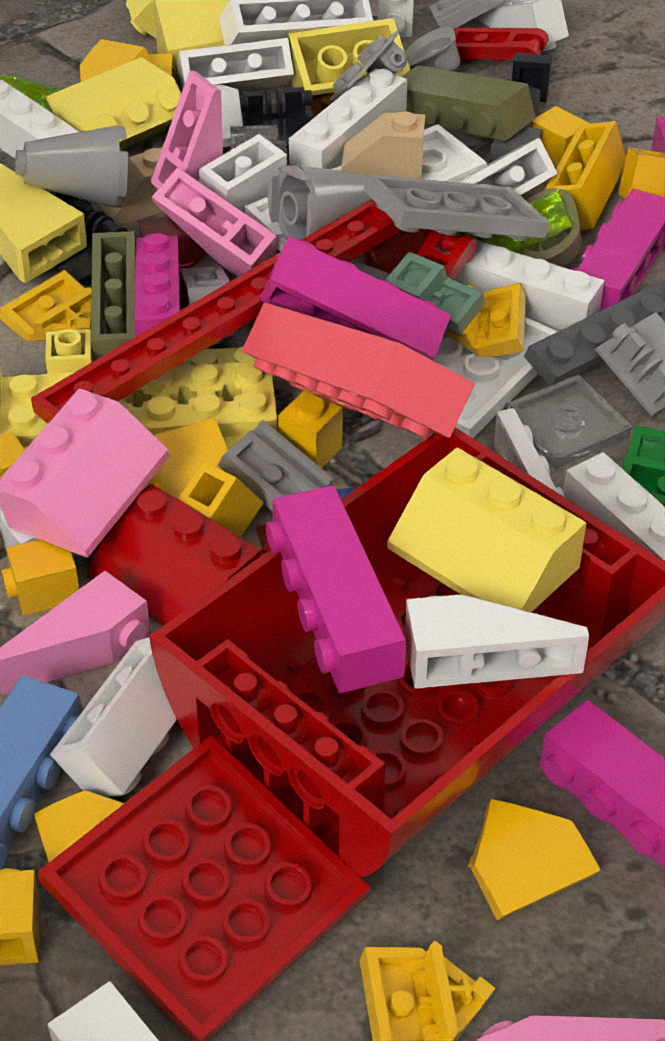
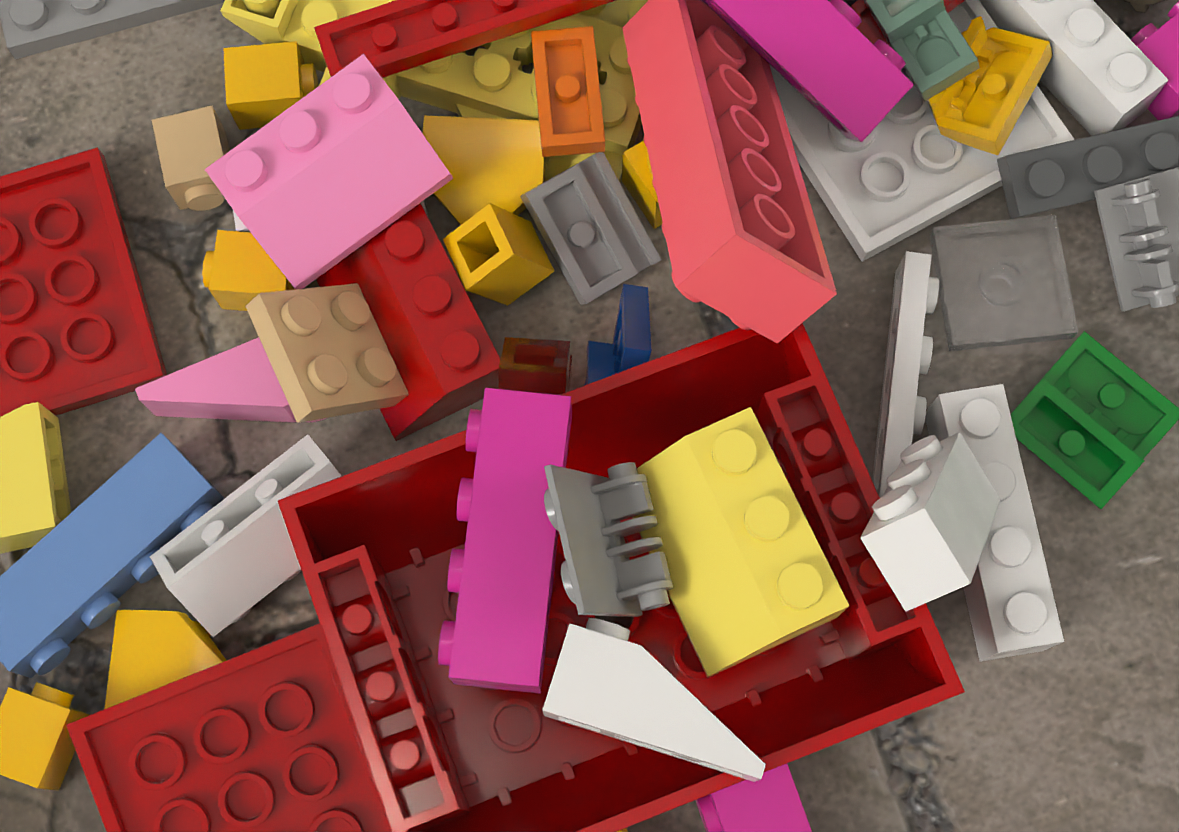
camera: 25 degrees right, 30 degrees up
none -> tan plate [245,284,409,423]
none -> orange plate [531,26,605,157]
none -> light grey hinge [544,462,674,617]
none -> white brick [860,432,1001,612]

